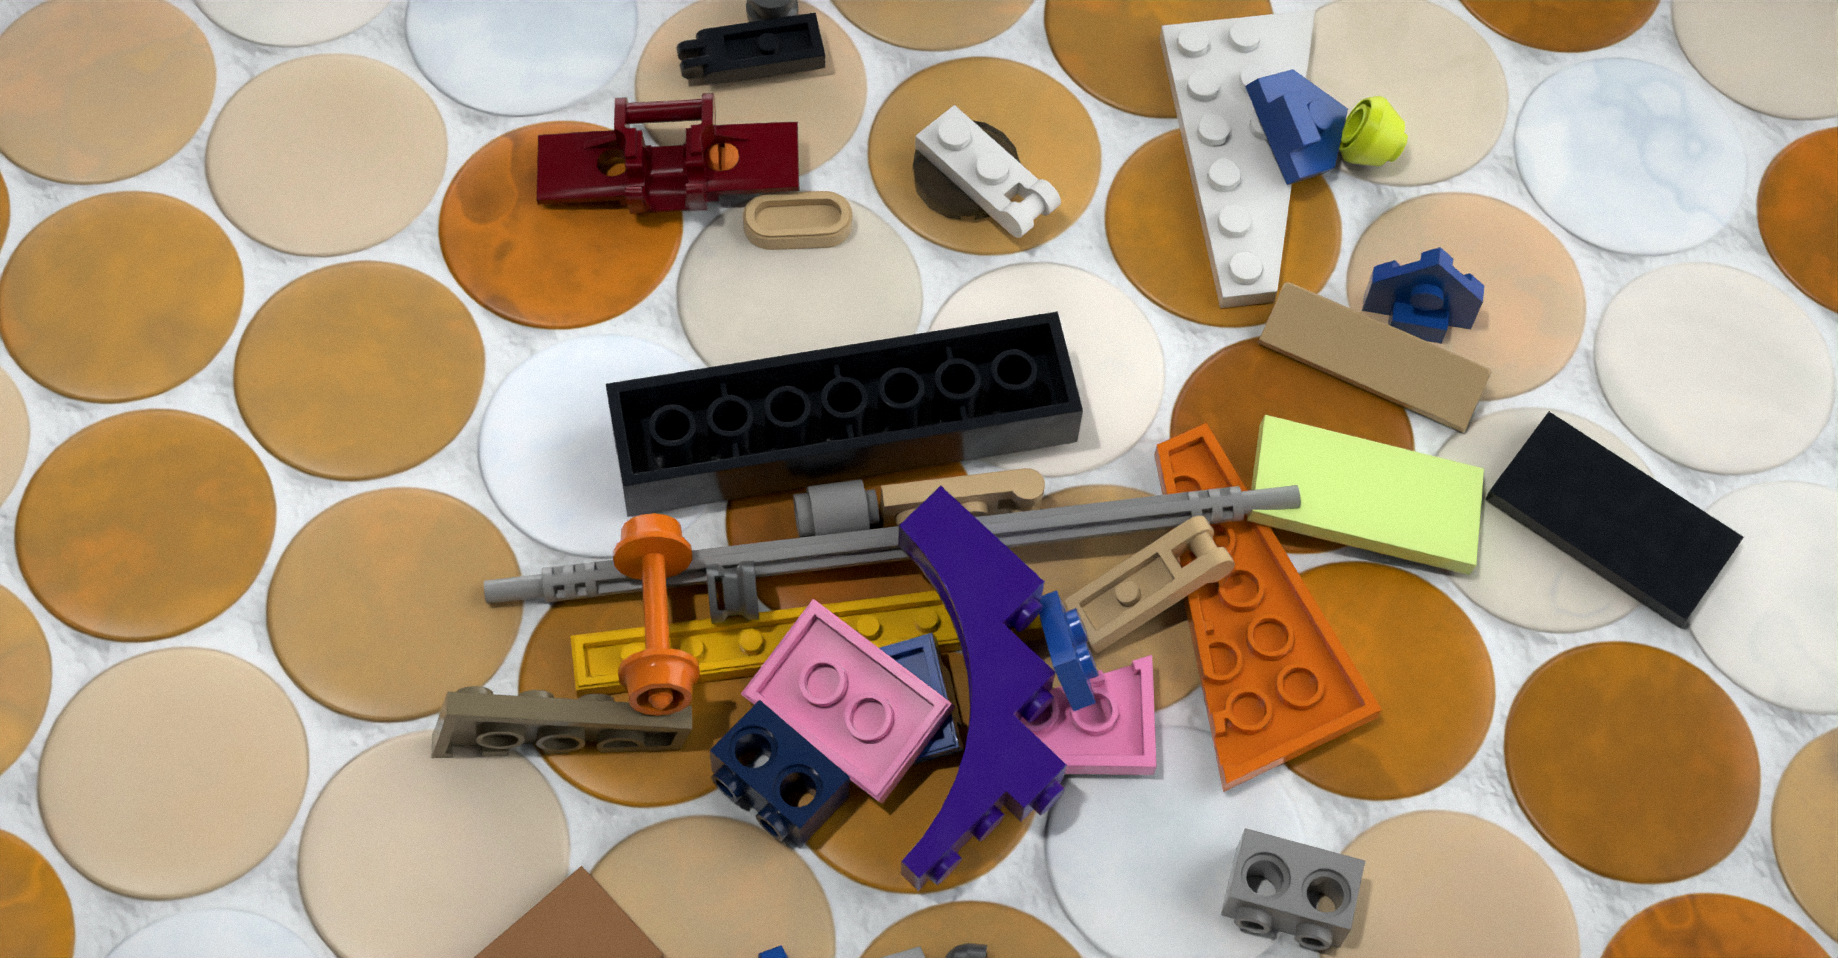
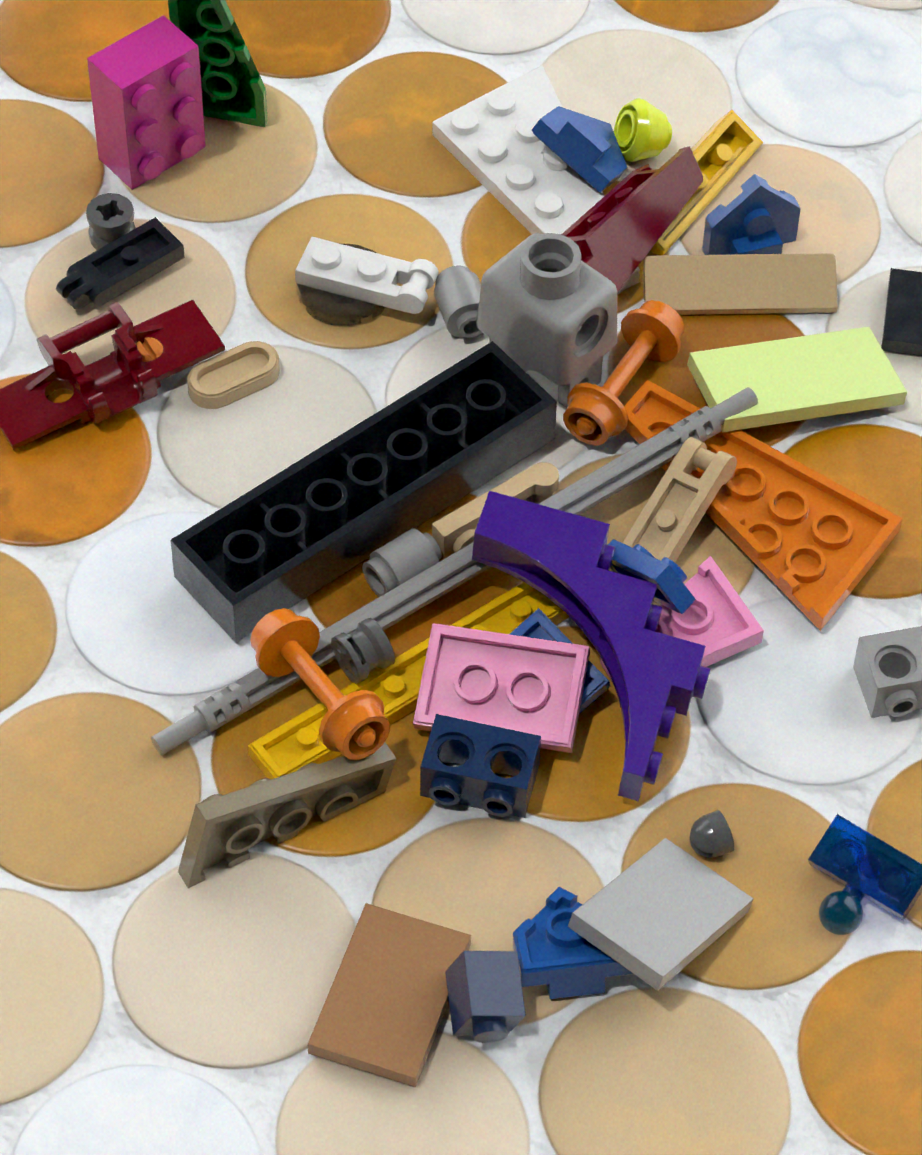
camera: 25 degrees left, 10 degrees down
none -> light grey brick [434,265,482,338]
none -> light grey piece [477,233,617,408]
none -> dark red wedge [561,146,703,326]
none -> orange piece [563,300,684,446]
none -> yellow slope [650,110,763,256]

